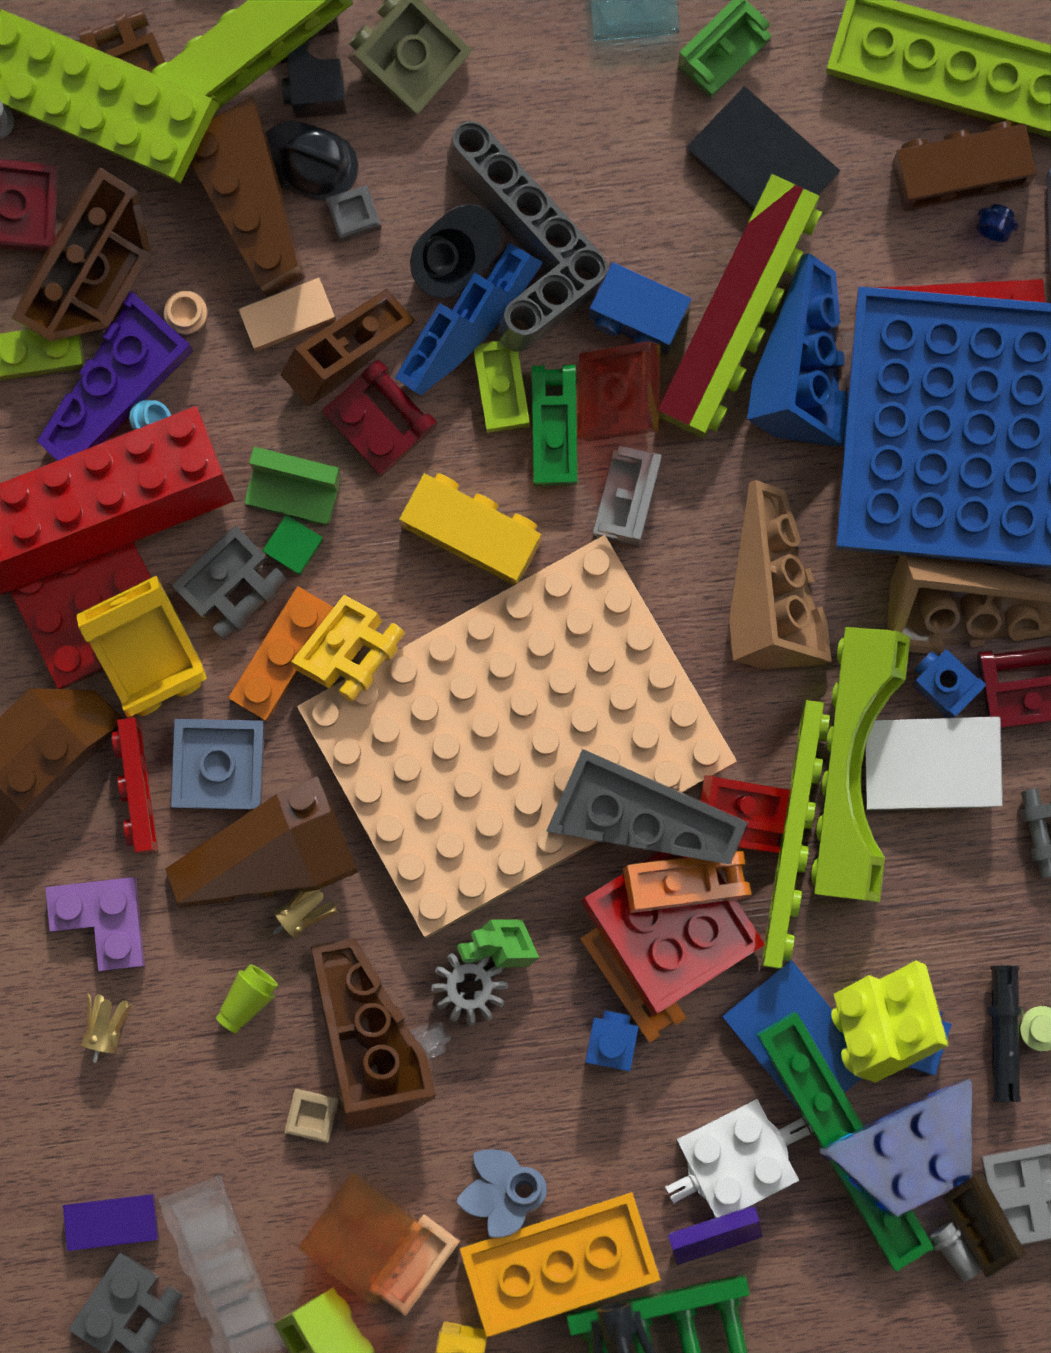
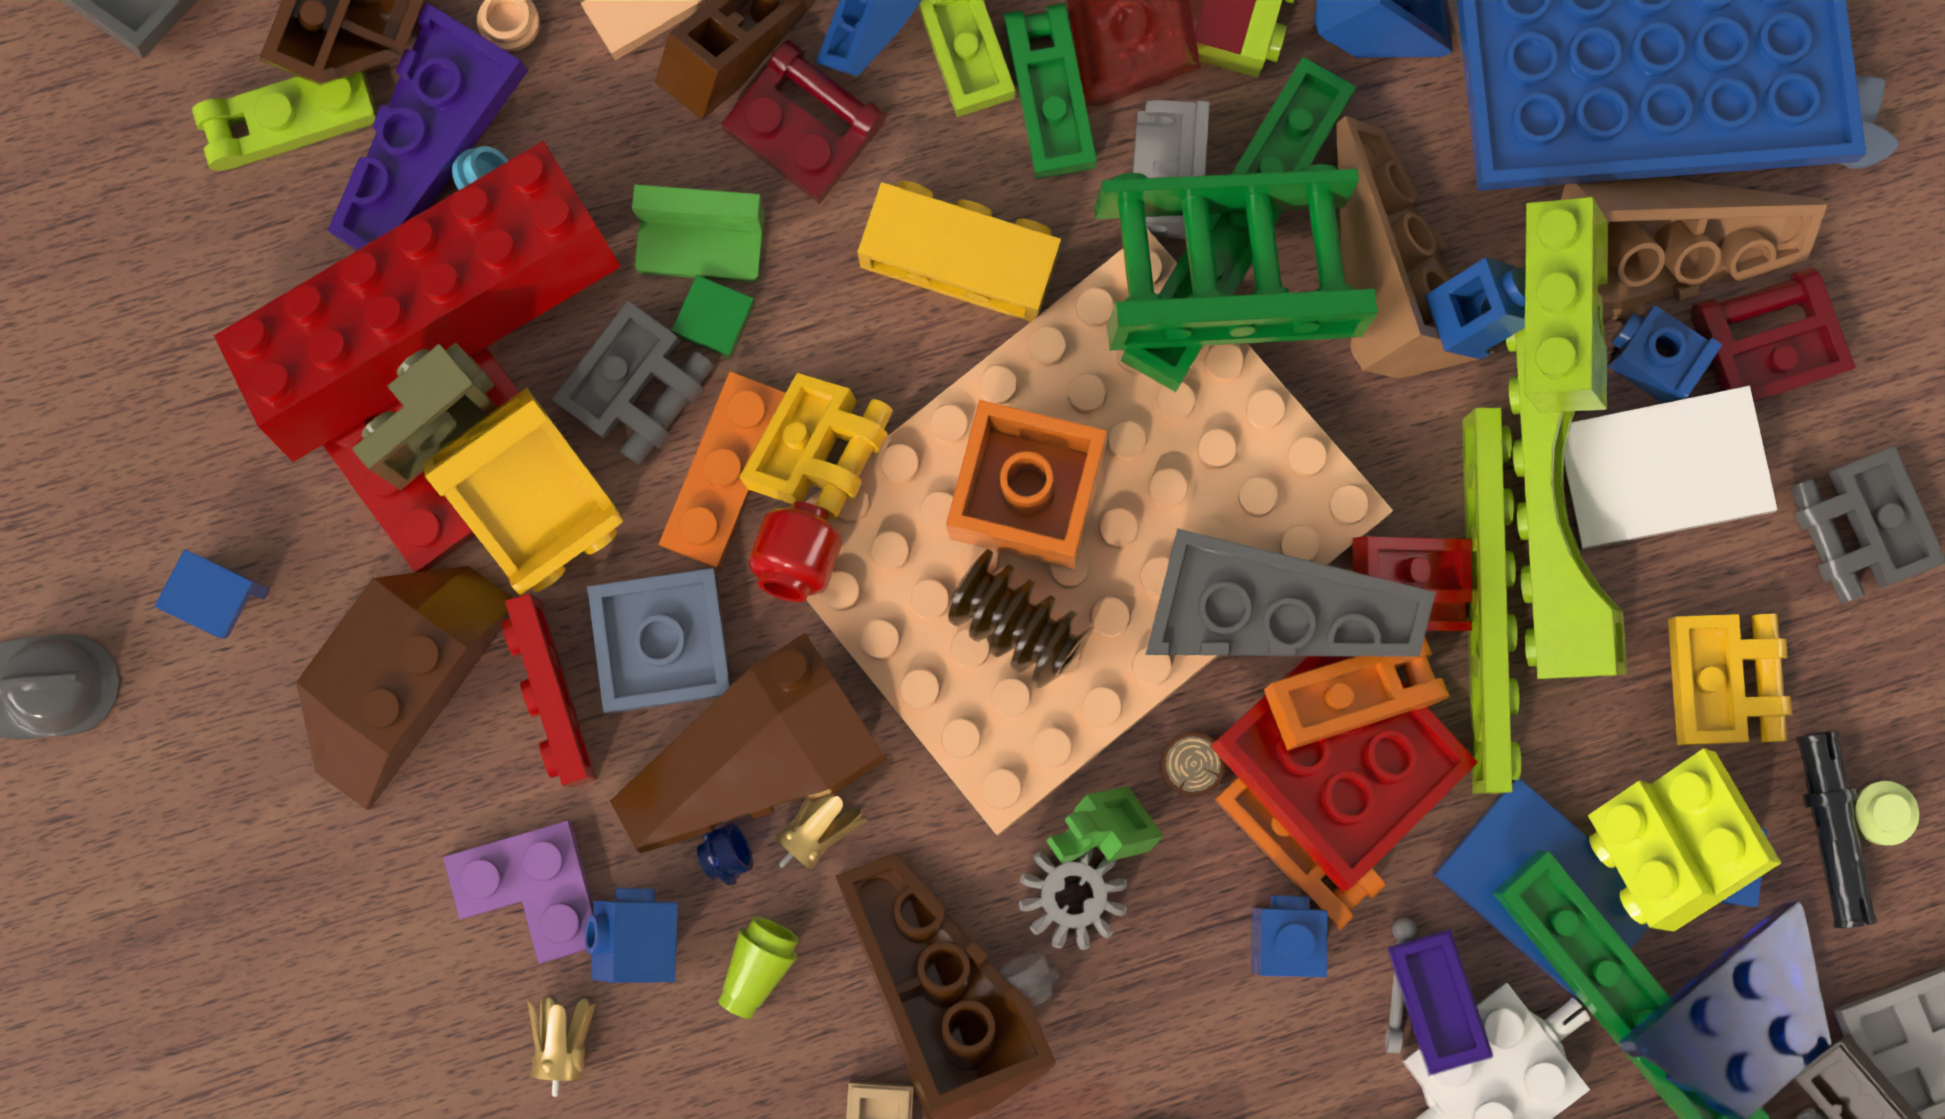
camera: 15 degrees left, 0 degrees up
none -> olive plate [352,342,498,490]
none -> blue brick [584,888,678,983]
none -> clear blue plate [697,823,753,886]
none -> red head [749,501,842,602]
none -> orange brick [946,399,1107,570]
none -> dark brown piece [948,549,1094,688]
none -> green fence [1094,164,1378,350]
none -> green plate [1121,57,1356,392]
none -> tile [1160,732,1225,797]
none -> light grey hinge [1385,917,1417,1054]
none -> dark purple tile [1387,929,1494,1077]
none -> blue brick [1425,257,1526,360]
none -> lime arch [1524,197,1608,413]
none -> yellow plate [1668,614,1793,746]

